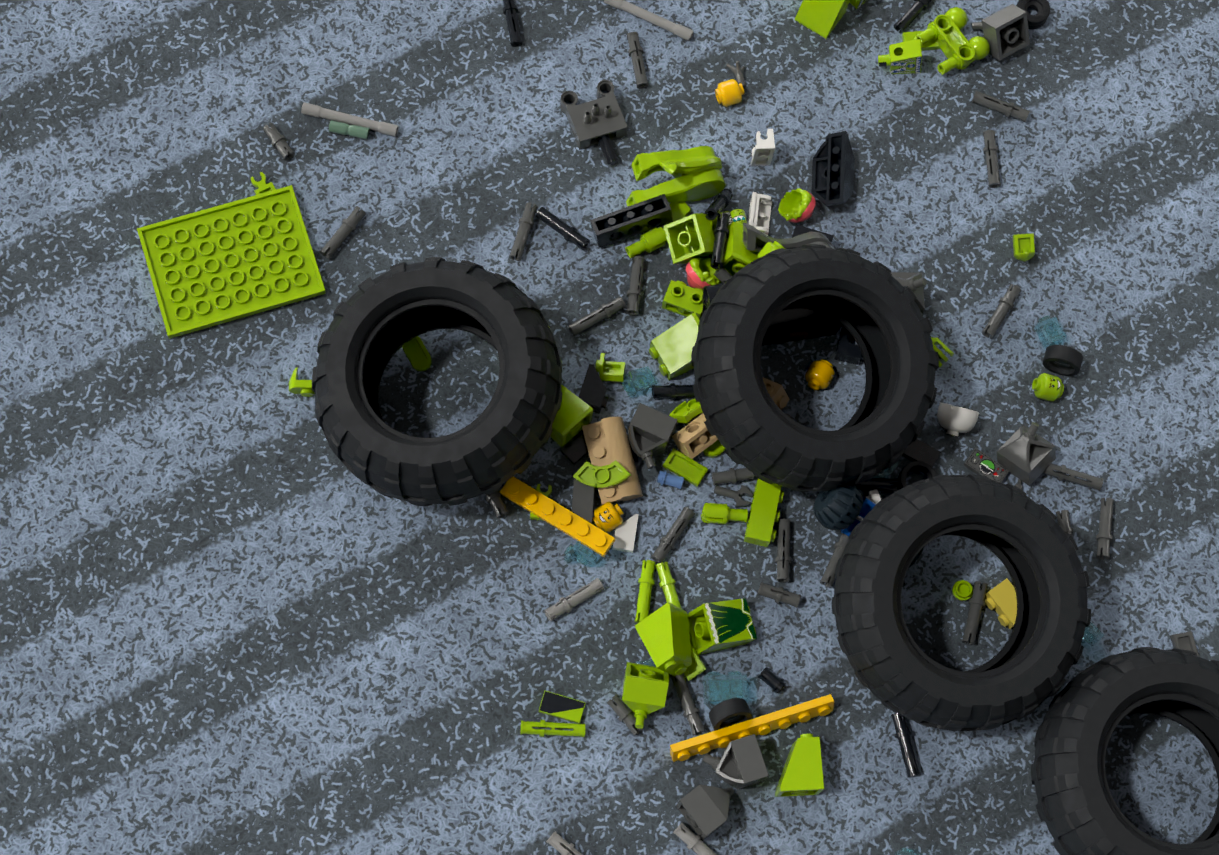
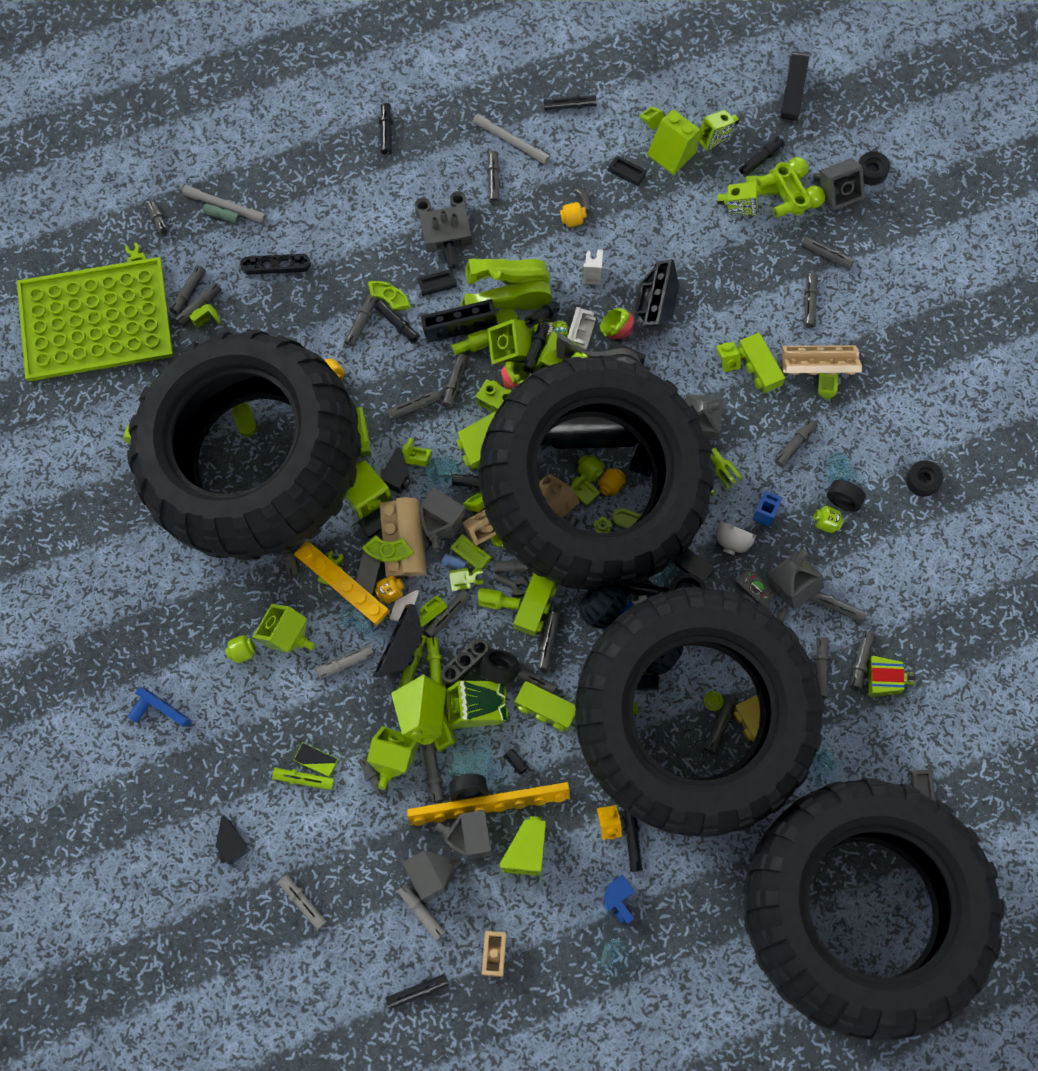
camera: 20 degrees right, 0 degrees up
none -> blue piece [127,687,193,727]
none -> dark grey pin [169,265,206,315]
none -> lime plate [189,304,220,329]
none -> black slope [215,815,251,865]
none -> lime head [225,635,256,663]
none -> black beam [240,254,311,275]
none -> lime piece [253,604,316,653]
none -> lime tile [368,281,411,312]
none -> black wedge [373,604,423,678]
none -> black tile [417,269,457,296]
none -> lime tile [419,595,448,627]
none -> dark grey beam [441,638,489,686]
none -> lime plate [449,568,484,591]
none -> black tyre [480,649,520,684]
none -> lime brick [515,681,575,732]
none -> lime bracket [571,474,600,507]
none -> lime head [577,455,605,483]
none -> lime plate [593,517,612,533]
none -> yellow bracket [597,805,622,840]
none -> blue brick [603,874,635,925]
none -> black tile [608,155,647,186]
none -> lime tile [612,508,641,529]
none -> lime bracket [716,342,741,372]
none -> lime brick [738,332,785,394]
none -> blue brick [752,490,783,527]
none -> tan brick [782,345,862,375]
none -> torso [868,656,915,697]
none -> black tyre [906,460,943,497]

